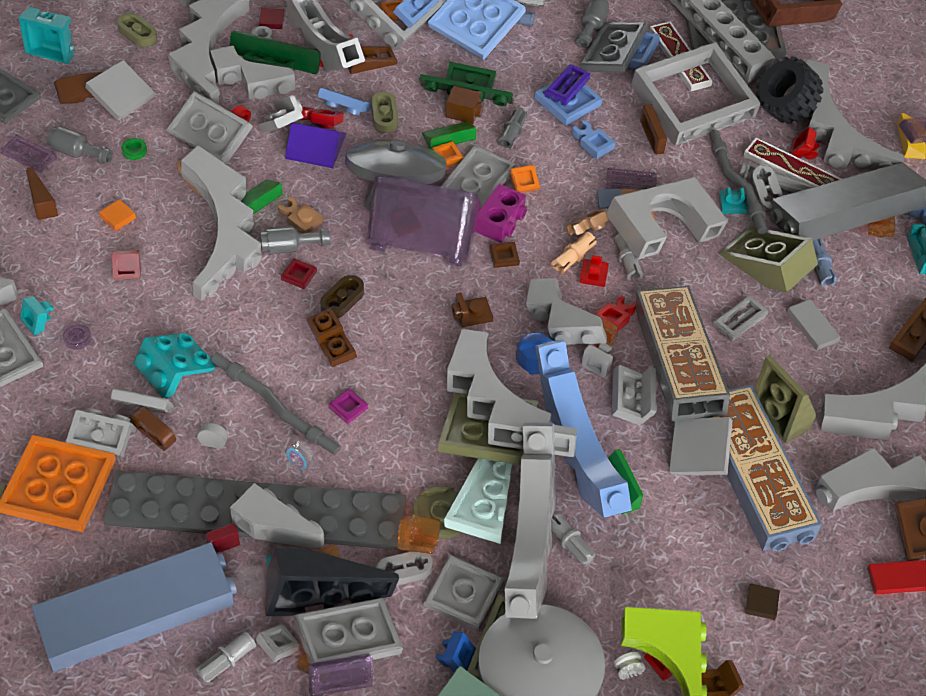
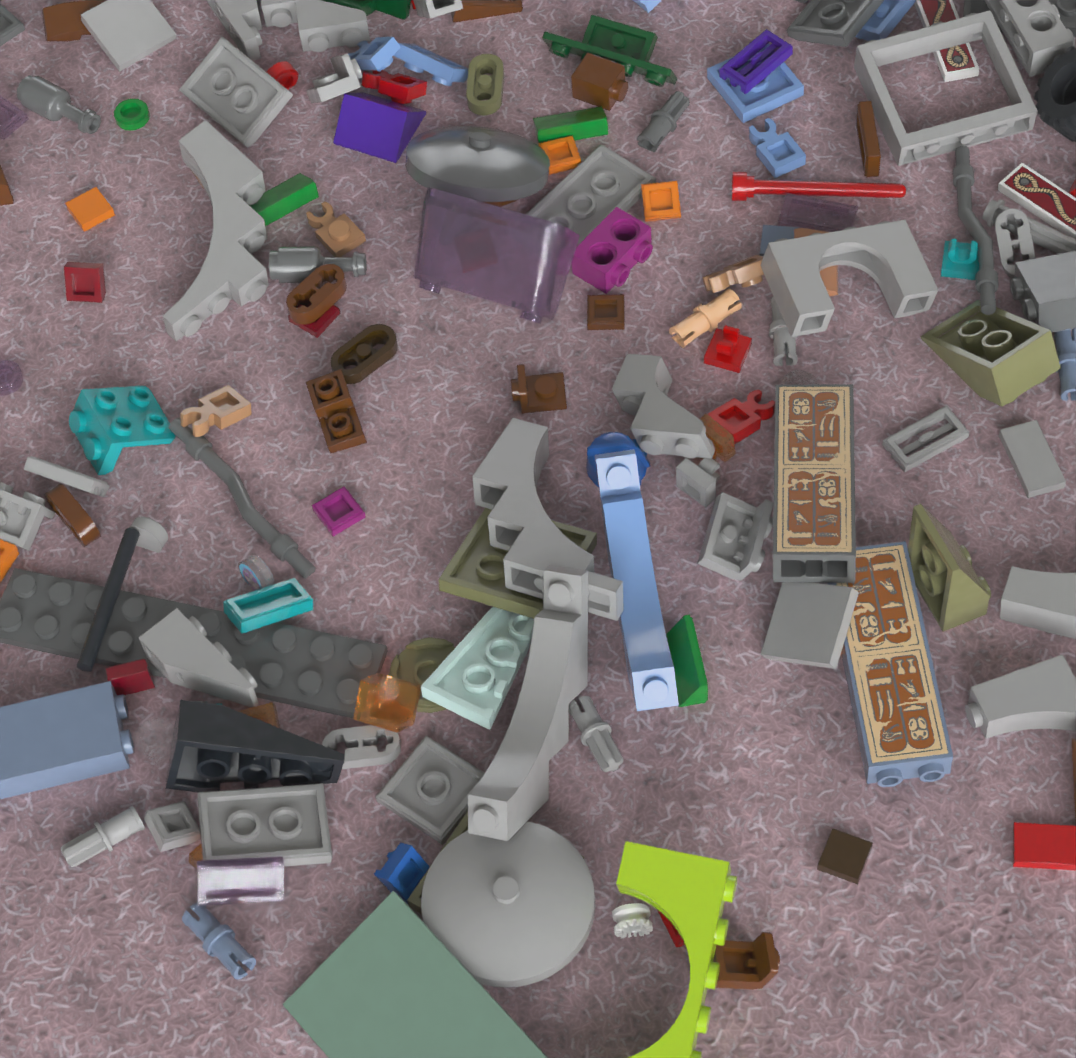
camera: 20 degrees right, 5 degrees up
none -> black bar [77,528,140,672]
none -> medium nougat plate [180,385,252,437]
none -> teal tile [223,578,313,634]
none -> reddish brown beam [286,264,347,325]
none -> medium blue plate [348,37,401,71]
none -> red piece [732,172,906,201]

